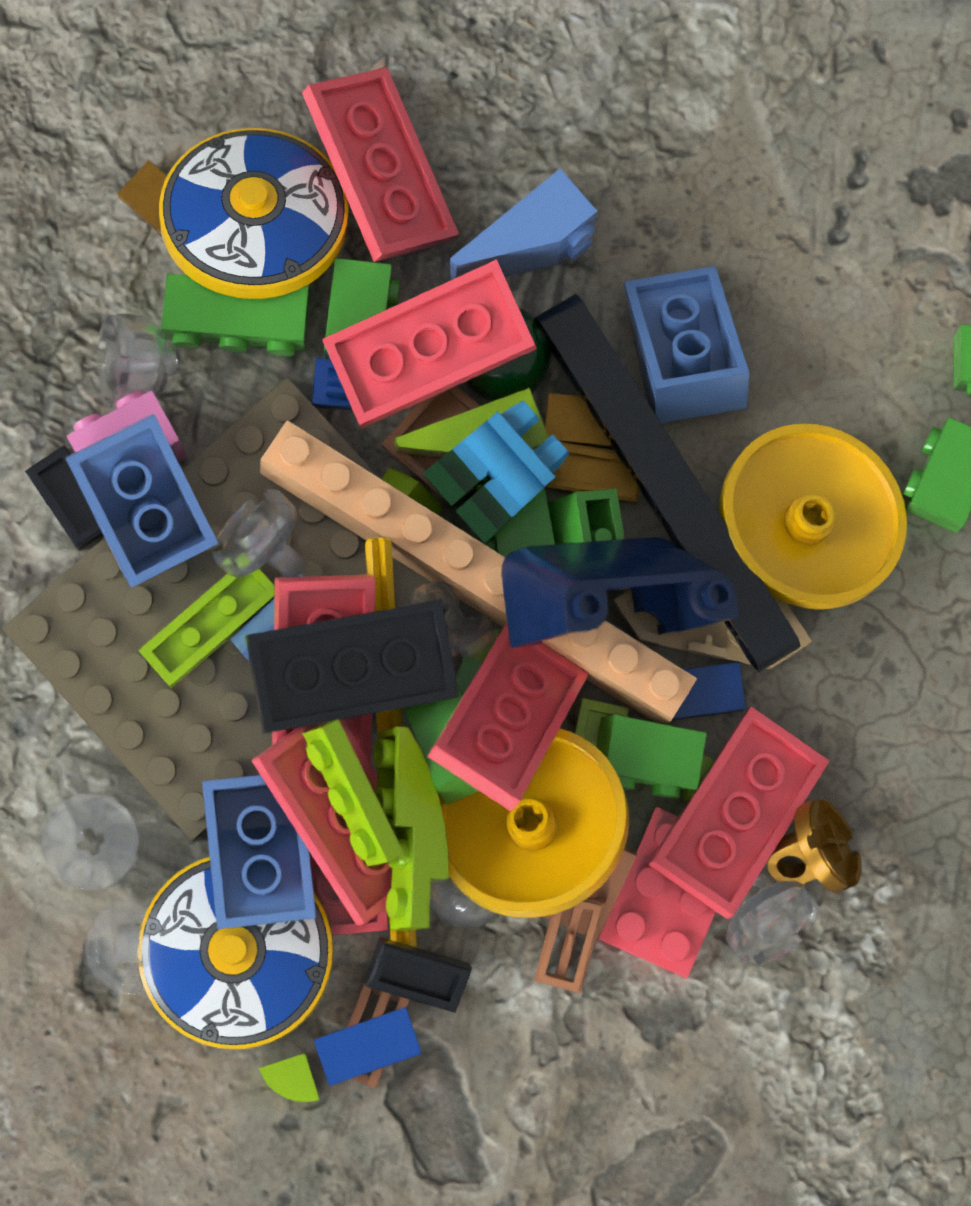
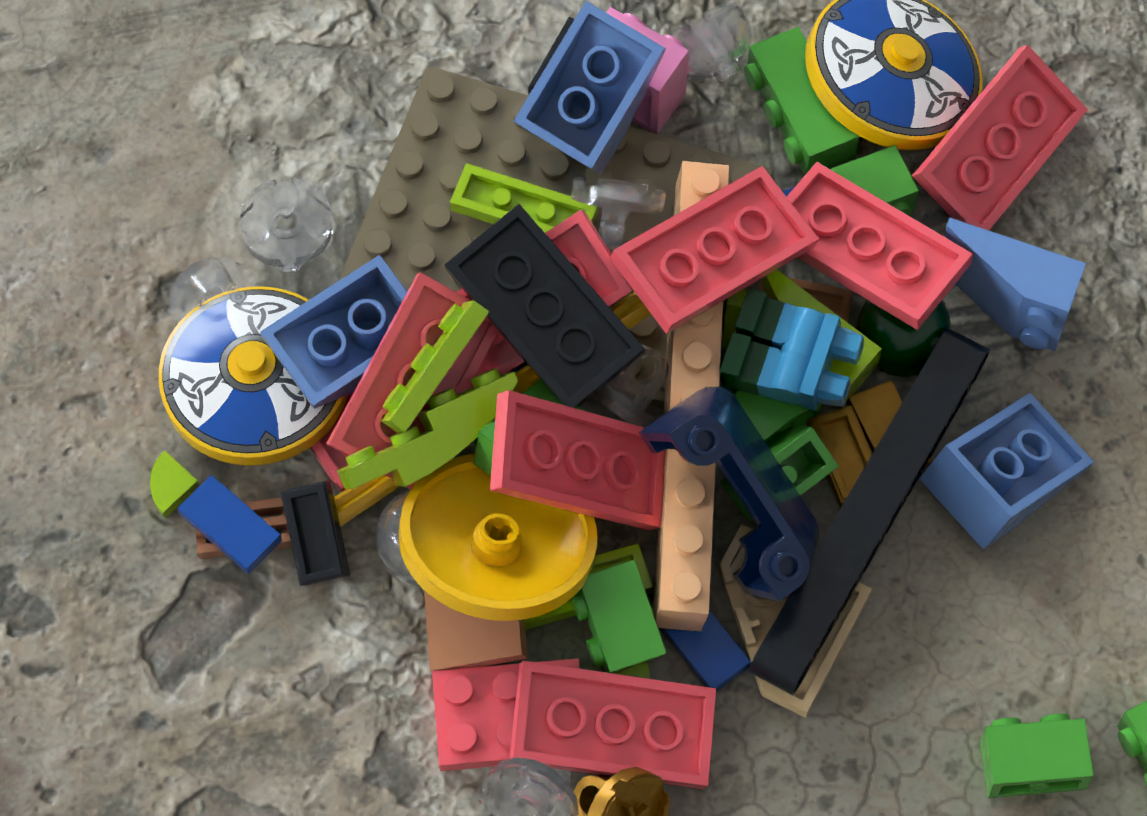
camera: 65 degrees right, 15 degrees down
nougat tile [534,897,606,994] -> none
yellow dish [719,423,907,610] -> none
none -> coral plate [610,166,819,334]

